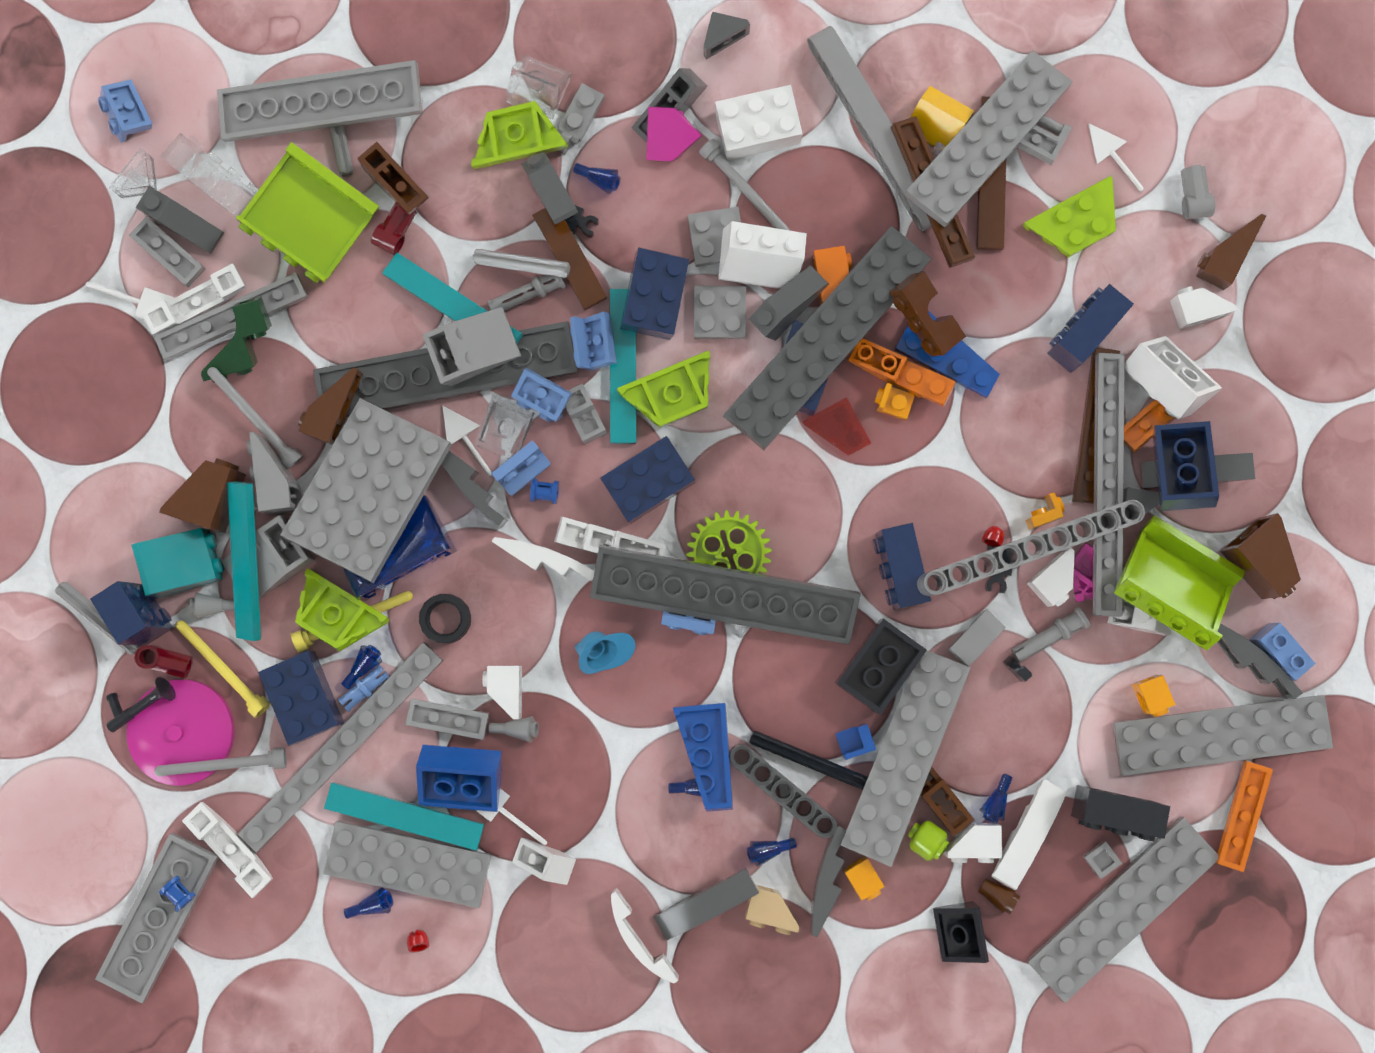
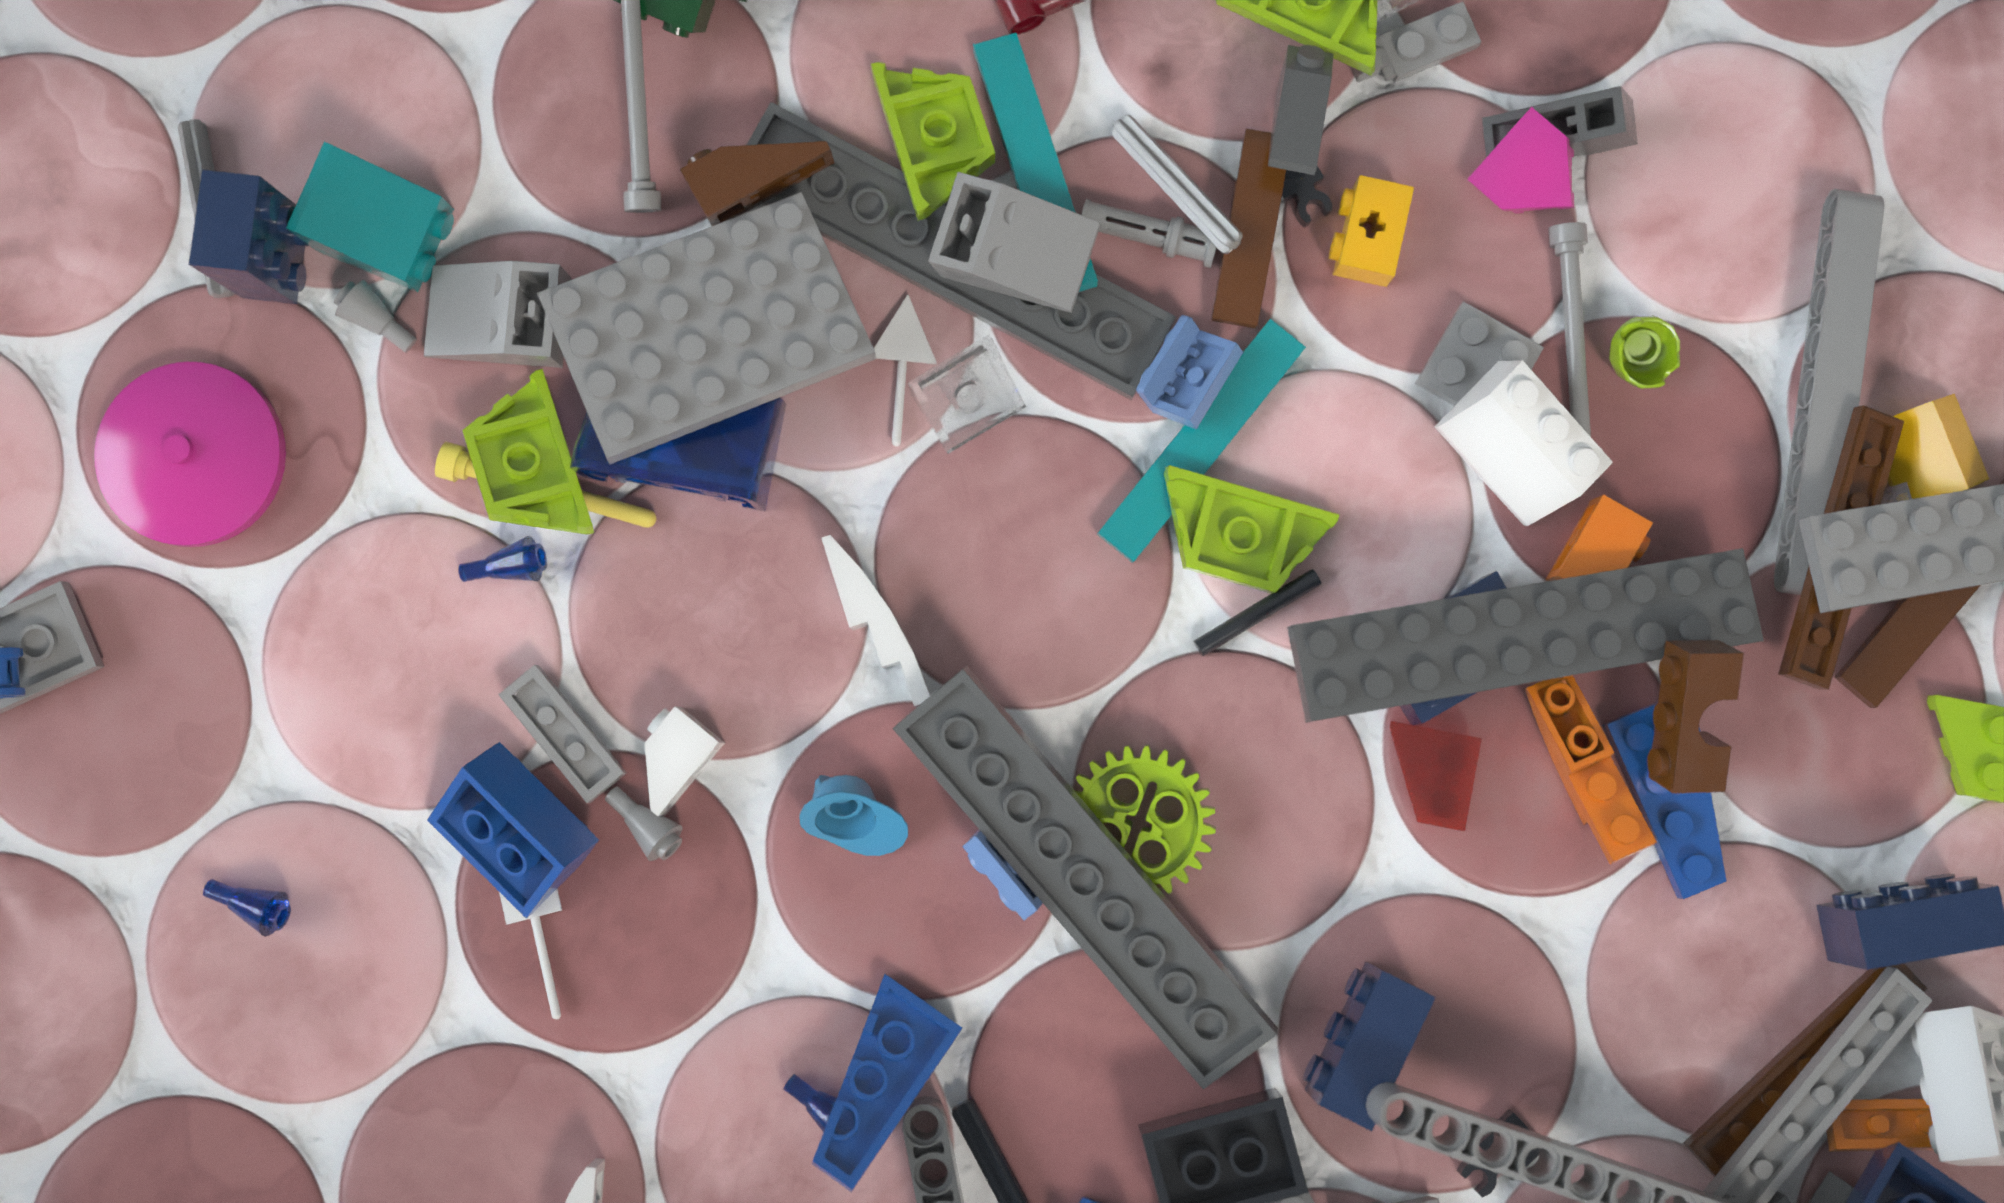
camera: 35 degrees right, 0 degrees up
black piece [106,677,176,732] -> none
dark red piece [134,645,193,679] -> none
light grey piece [155,747,287,776] -> none
reddish brown slope [159,458,246,533] -> none
light yellow piece [176,620,271,718] -> none
white slope [182,802,273,898] -> none
teal tile [227,481,261,641] -> none
light grey plate [238,642,443,853] -> none
light grey slope [247,432,302,516] -> none
dark blue brick [258,651,344,746] -> none
teal tile [324,782,485,851] -> none
light grey plate [324,821,492,908] -> none
medium blue pin [338,665,390,712] -> none
red hinge [407,930,429,952] -> none
black tyre [419,594,471,643] -> none
dark grey slope [442,451,508,528] -> none
medium blue bracket [491,440,551,496] -> none
medium blue bracket [511,368,572,422] -> none
white slope [512,837,576,885] -> none
blue bush [530,478,559,504] -> none
white slope [554,517,666,556] -> none
light grey slope [566,383,607,445] -> none
clear blue cone [573,163,621,194] -> none
dark blue brick [600,436,695,525] -> none
dark blue brick [620,247,689,340] -> none
light grey plate [694,286,746,339] -> none
dark grey slope [704,12,750,60] -> none
white brick [715,85,803,161] -> none
dark grey slope [749,265,829,341] -> none
light orange bracket [874,383,915,421] -> none
red hinge [982,526,1005,547] -> none
light orange bracket [1025,492,1065,530] -> none
none -> lime wing [871,62,995,221]
none -> black bar [1193,569,1322,656]
none -> yellow brick [1328,175,1414,287]
none -> lime hair [1609,315,1680,389]

